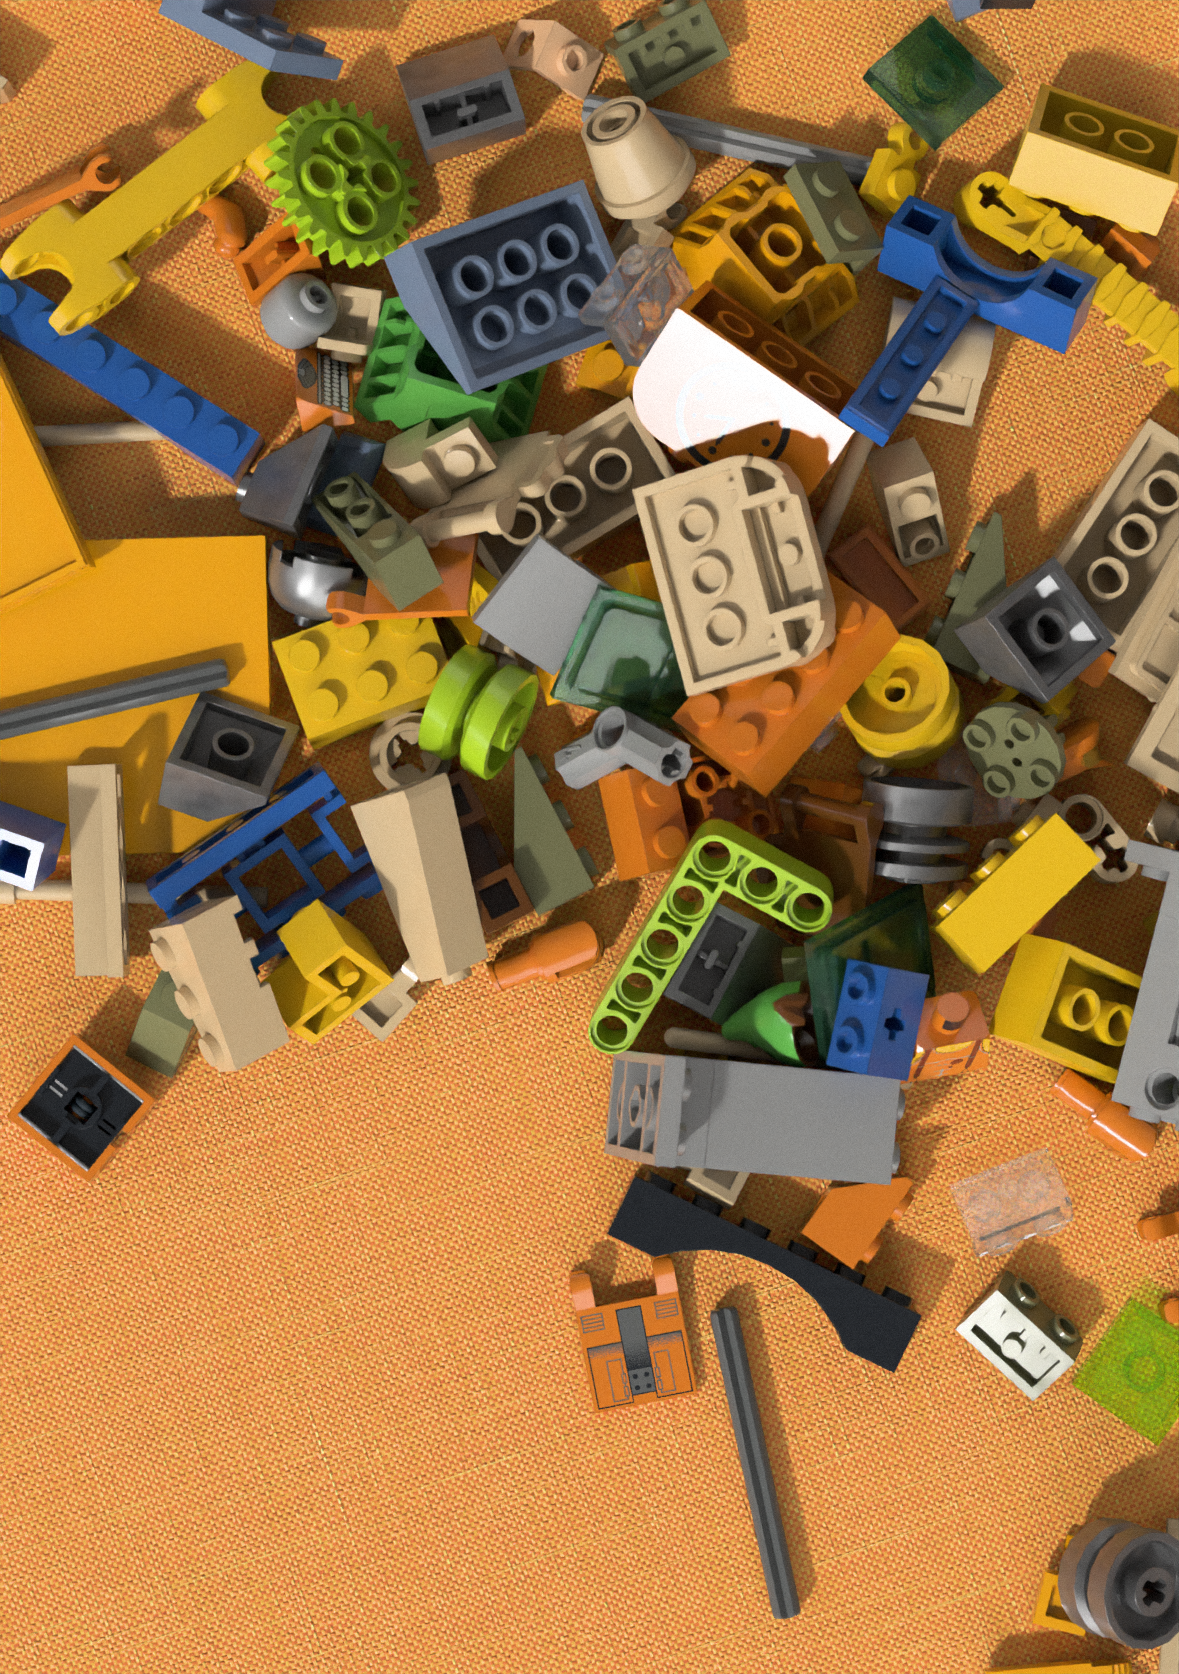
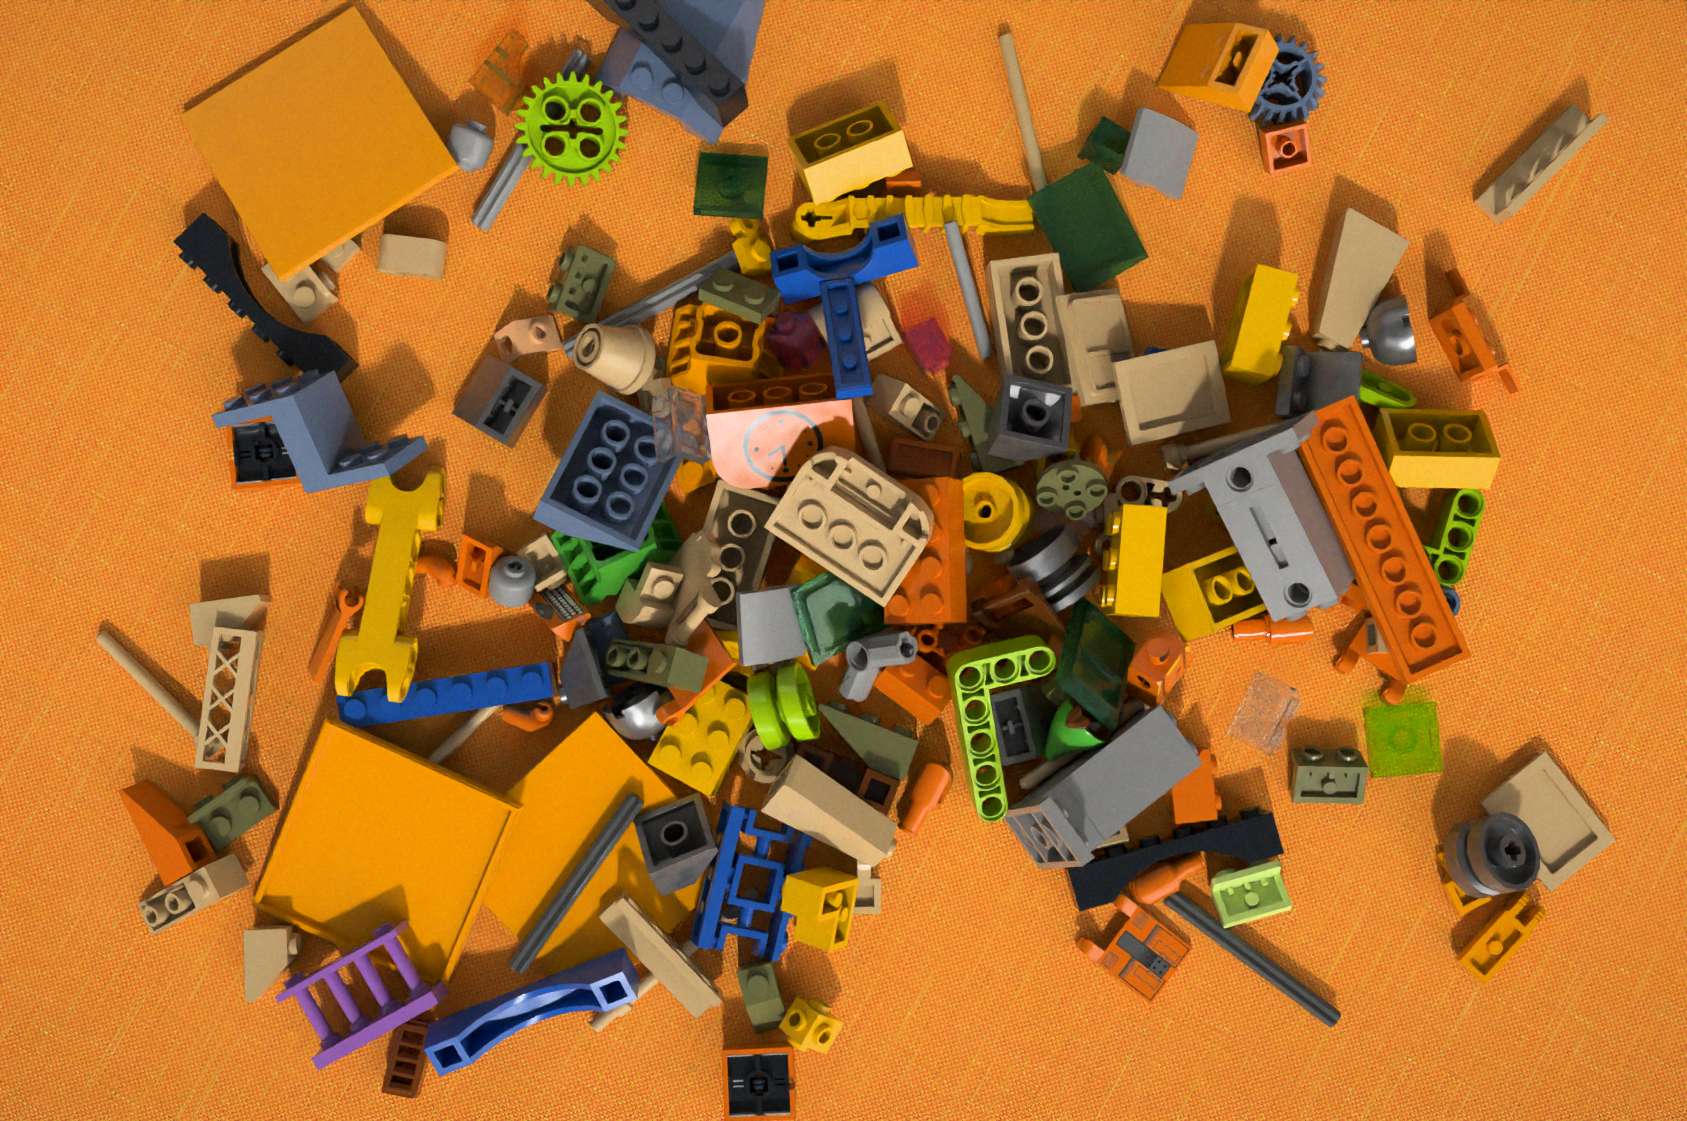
camera: 45 degrees left, 0 degrees up
tan wedge [148,895,290,1072] -> none
lime gear [264,98,420,268] -> none
blue brick [826,959,930,1081] -> none
none -> orange arm [502,701,555,732]
none -> clear pink brick [765,312,826,369]
none -> yellow brick [779,996,844,1054]
none -> clear pink brick [902,317,954,375]
none -> light grey bar [943,220,994,358]
none -> orange arm [1127,851,1206,904]
none -> yellowish green bracket [1209,859,1292,929]

